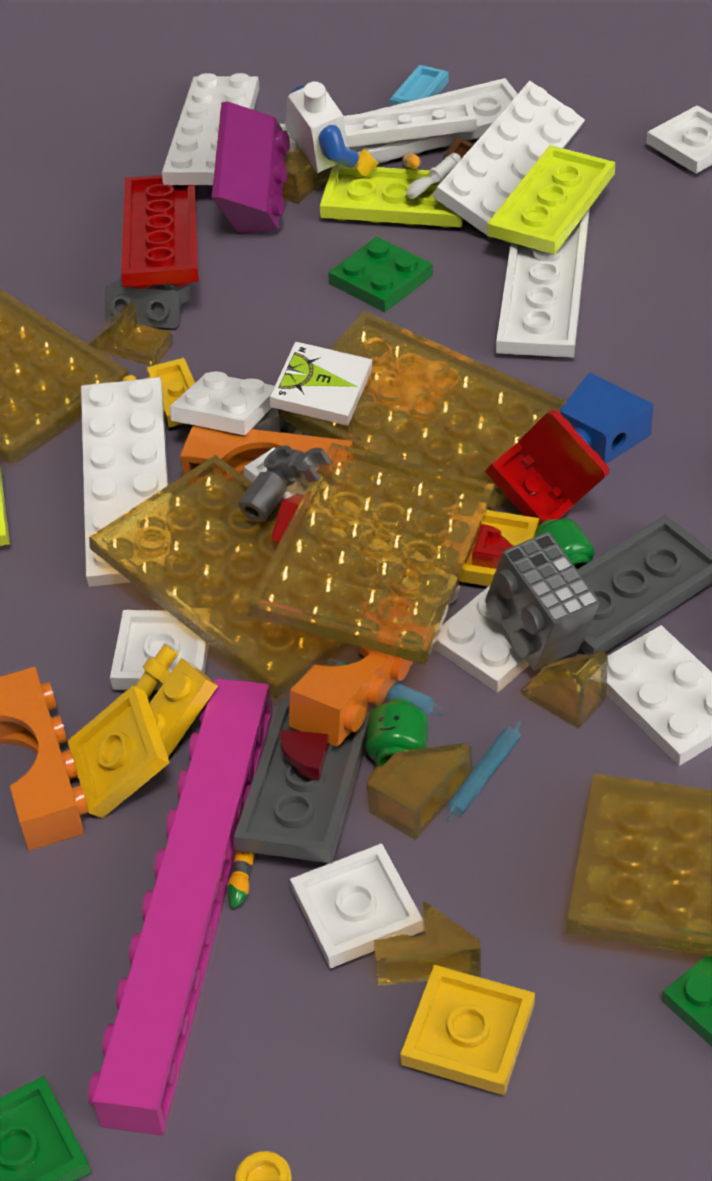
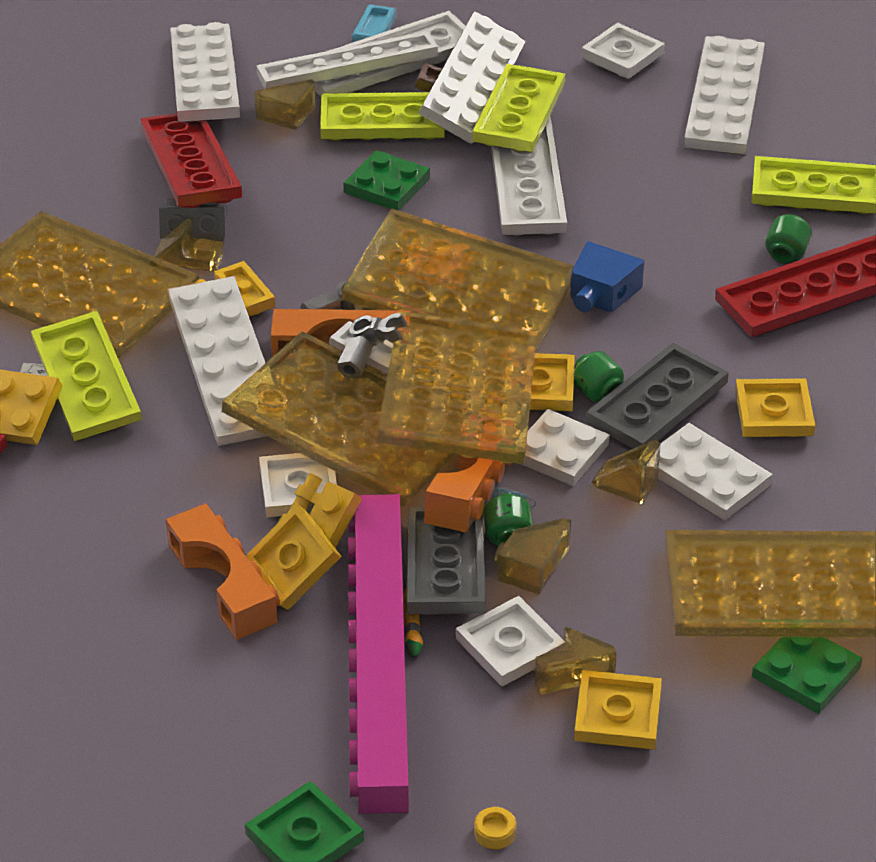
camera: 15 degrees left, 5 degrees down
white plate [170,372,275,435] -> none
magenta slope [212,101,290,234] -> none
white tile [270,341,372,426] -> none
red tile [271,494,311,546] -> none
dark red tile [280,729,329,780] -> none
white torso [285,82,379,176] -> none
light orange piece [402,152,421,169] -> none
white piece [406,153,461,199] -> none
medium azure piece [447,721,521,821] -> none
red tile [472,524,514,569] -> none
red bracket [485,409,610,526] -> none
dark grey brick [485,531,601,671] -> none

